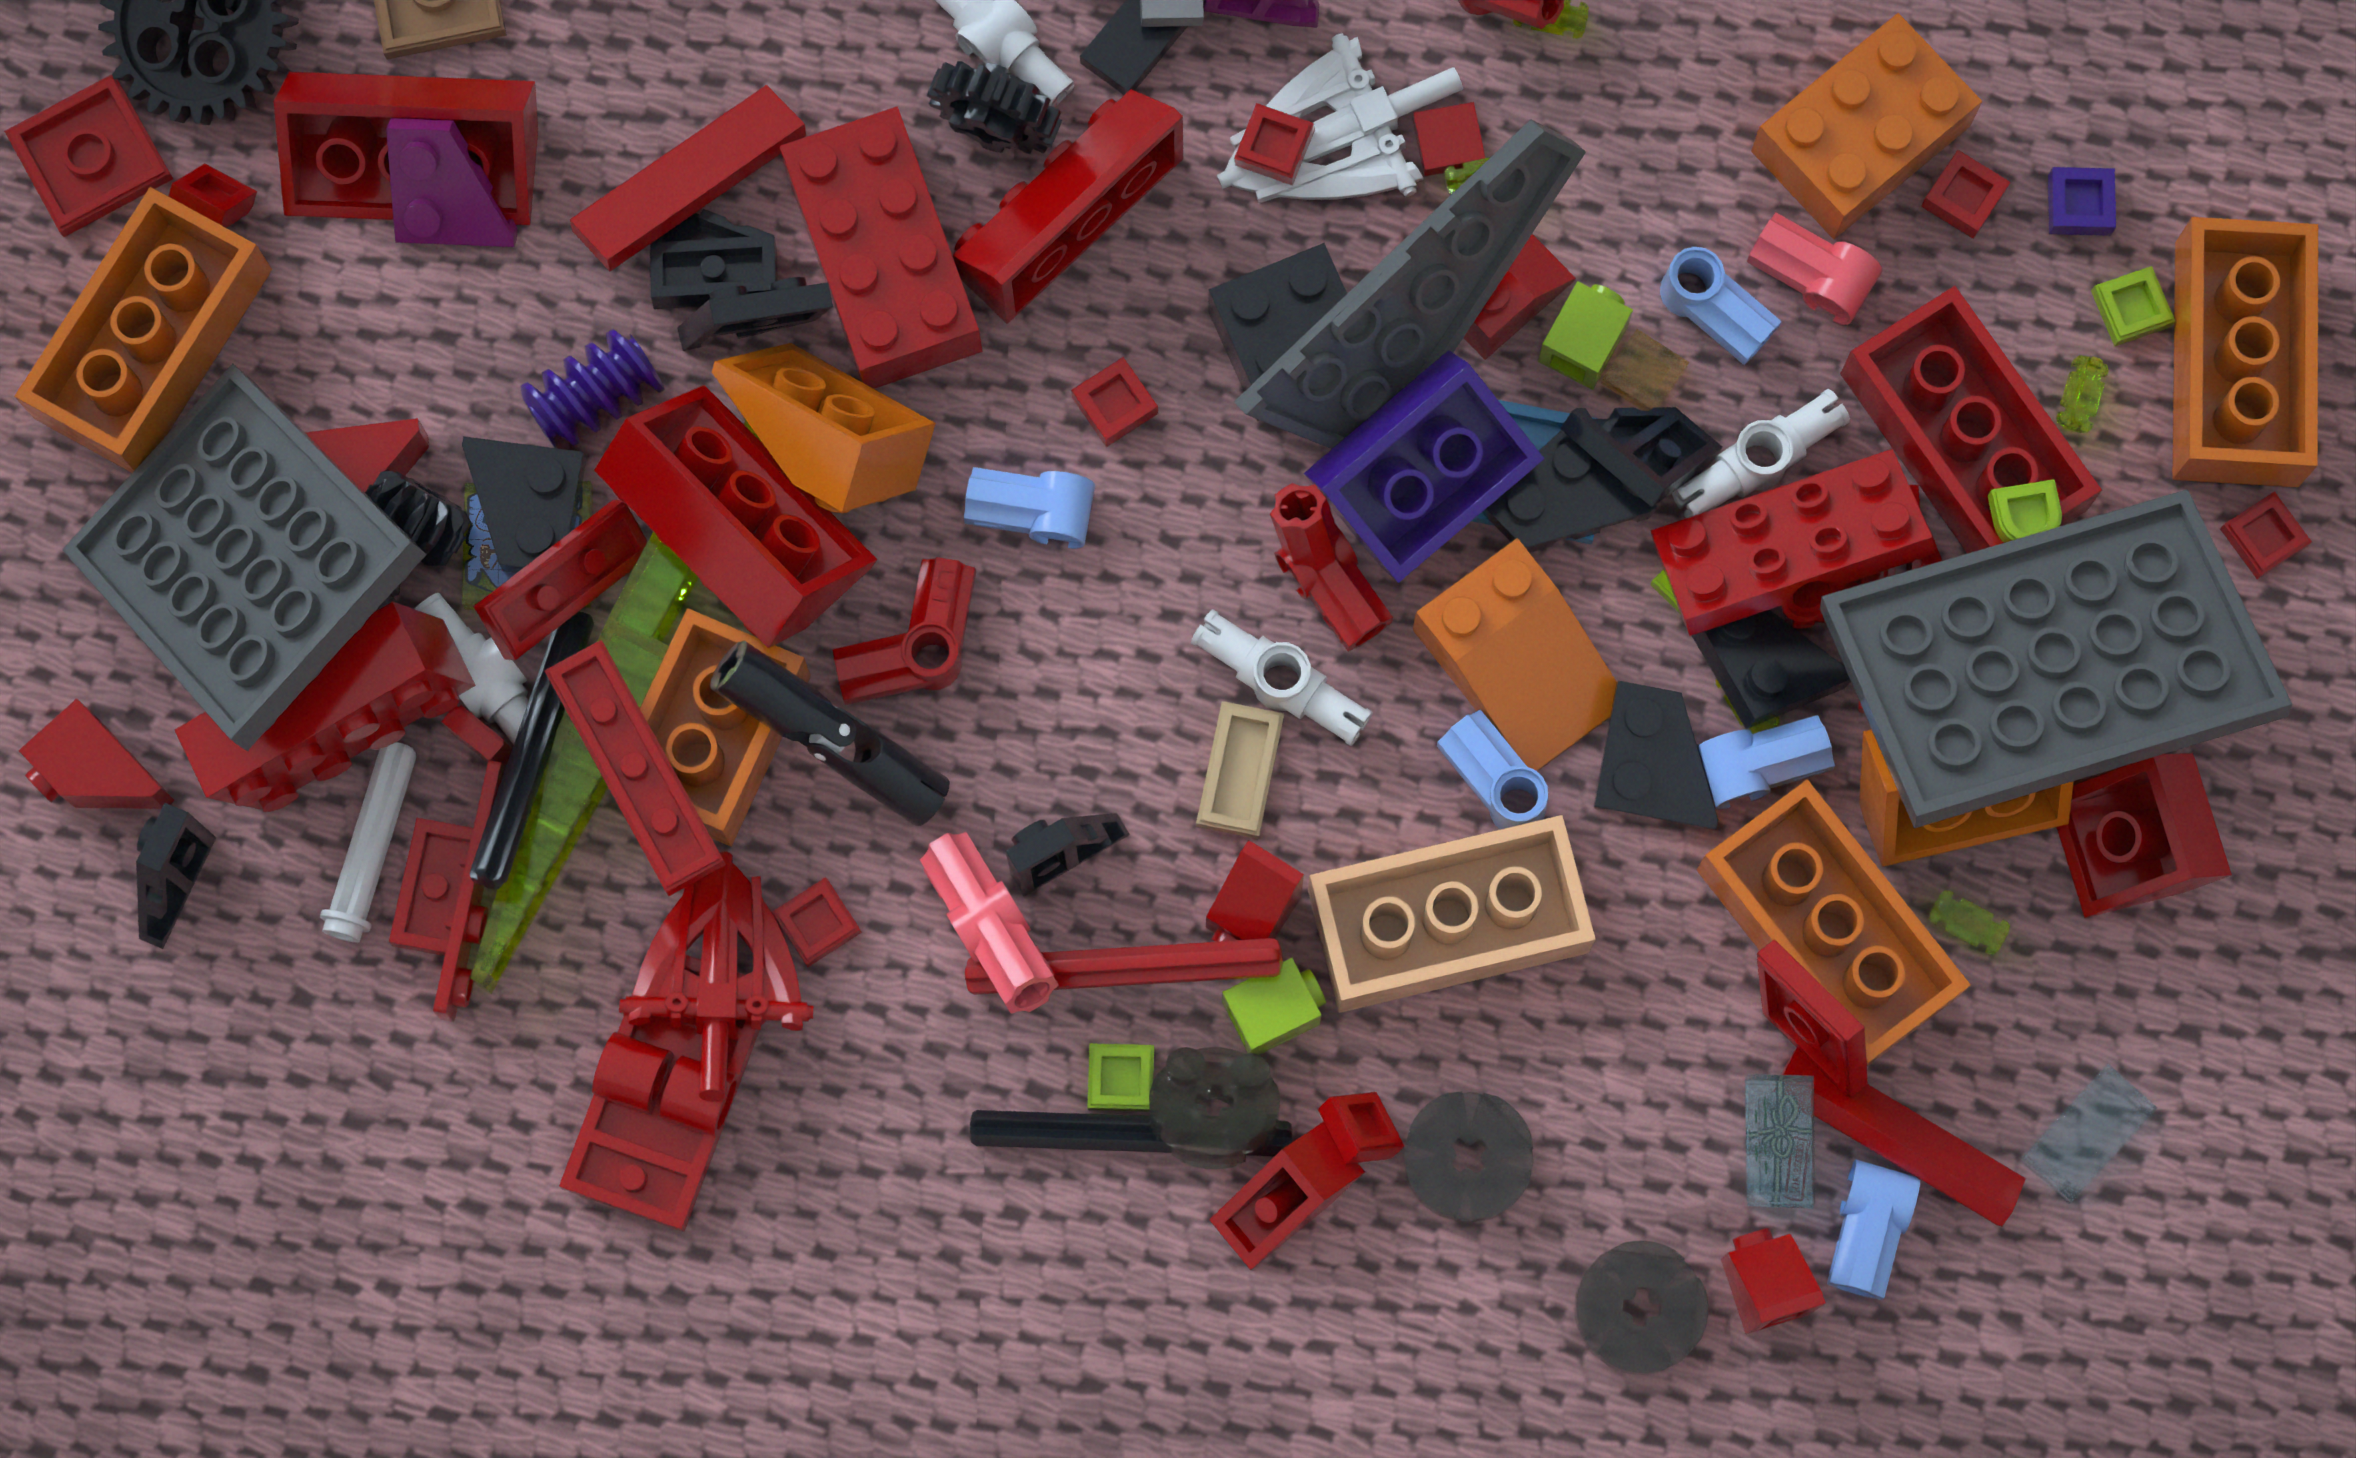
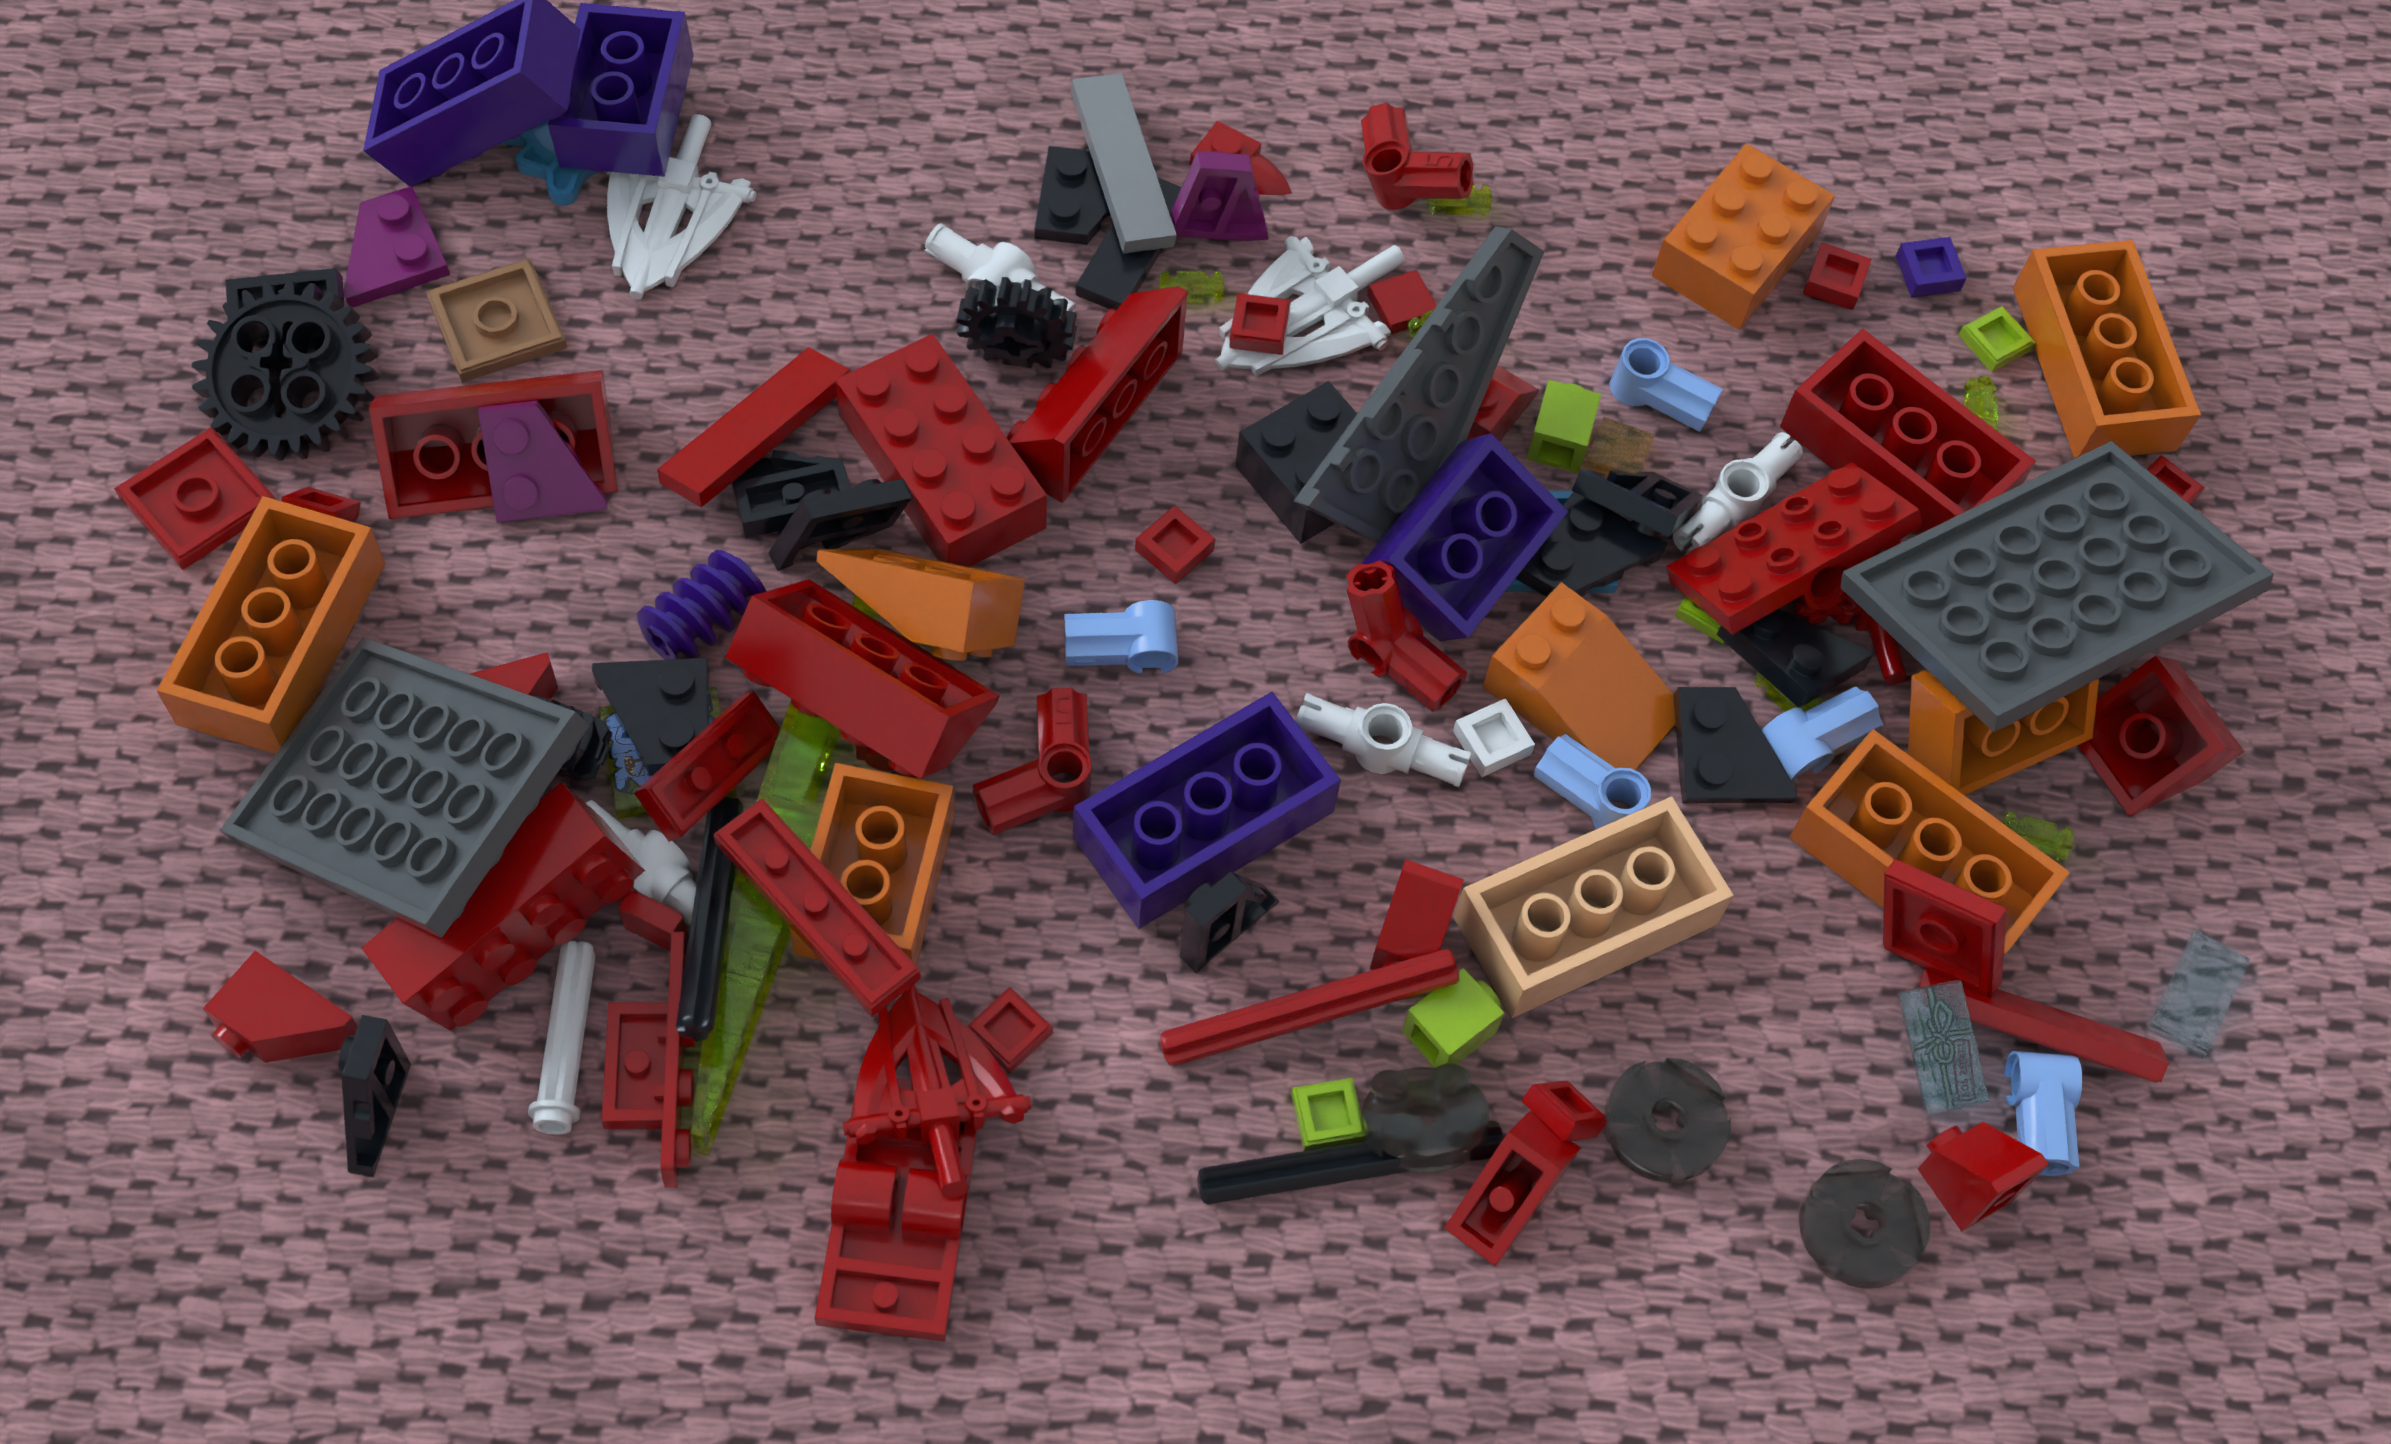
camera: 20 degrees left, 15 degrees down
black piece [710,641,950,826] -> none
coral piece [919,832,1059,1014] -> none
tan tile [1196,701,1284,839] -> none
coral piece [1747,212,1882,325] -> none
lime tile [1988,479,2062,543] -> none
none -> dark purple brick [1073,692,1341,929]
none -> clear neon green piece [1159,270,1224,303]
none -> white plate [1453,698,1535,777]

